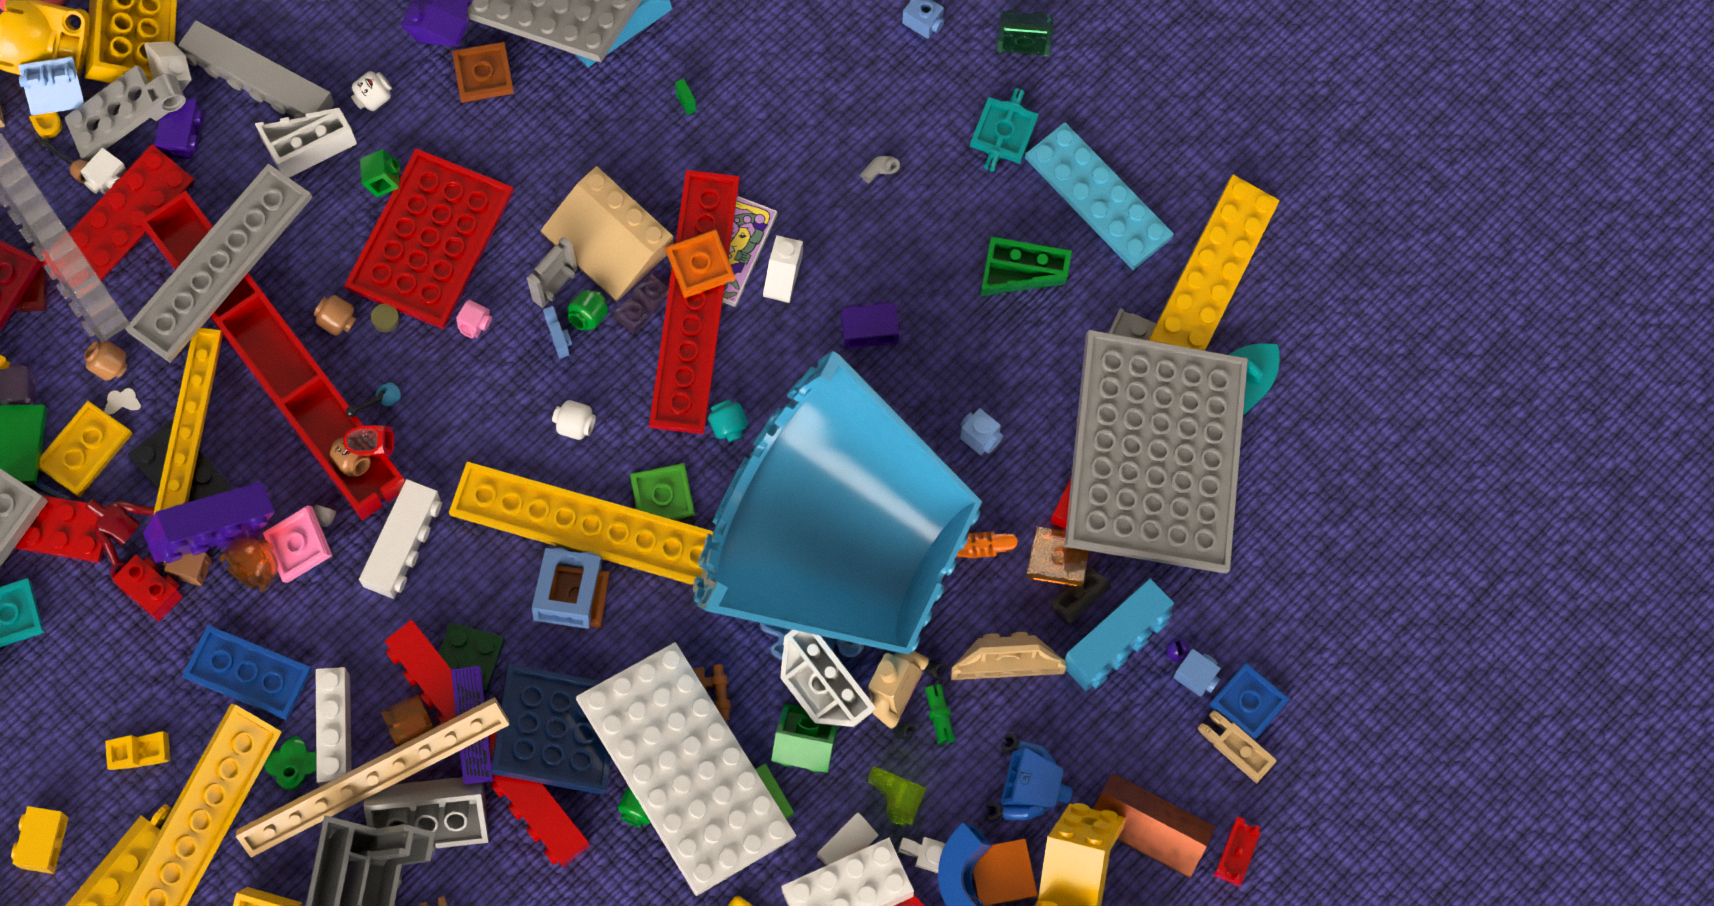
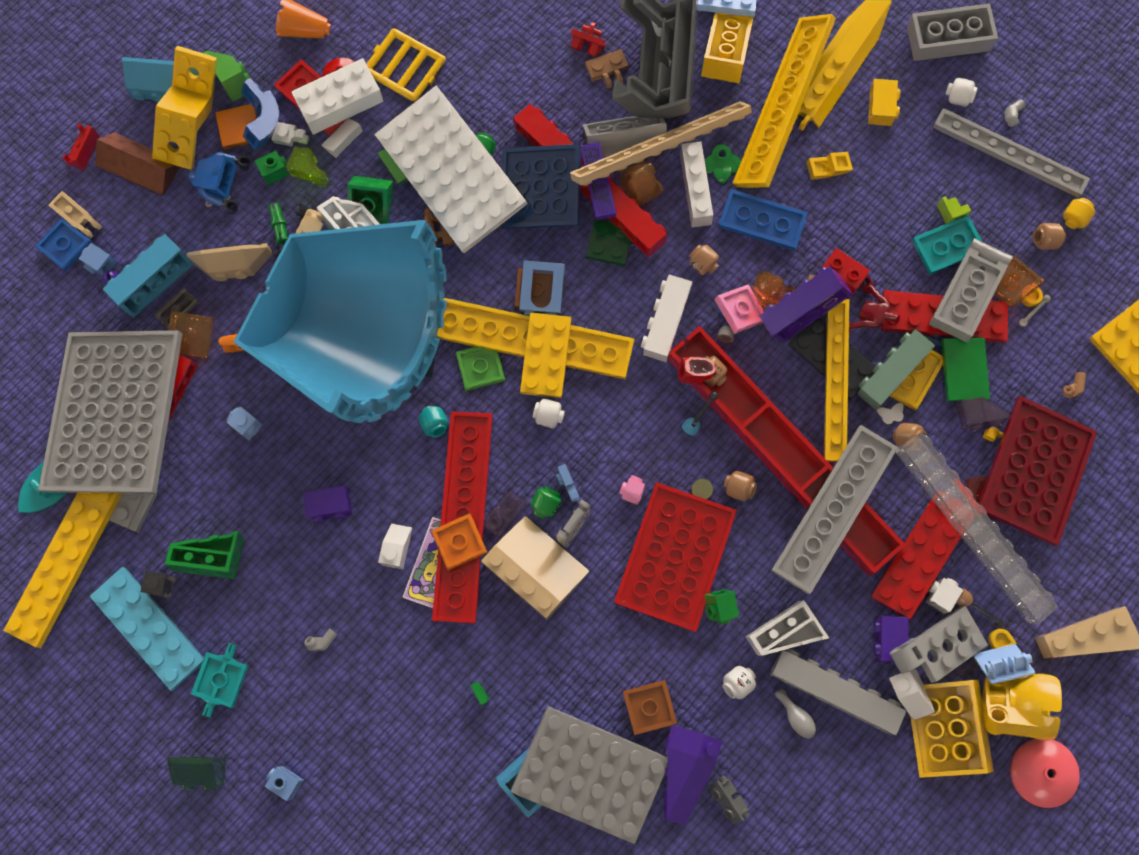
camera: 175 degrees left, 5 degrees up
none -> clear smoke brick [140,571,175,598]
none -> green brick [255,151,289,185]
none -> yellow plate [520,313,572,398]
none -> medium nougat head [689,245,719,275]
none -> light grey piece [775,689,816,739]
none -> sand green brick [857,329,935,410]

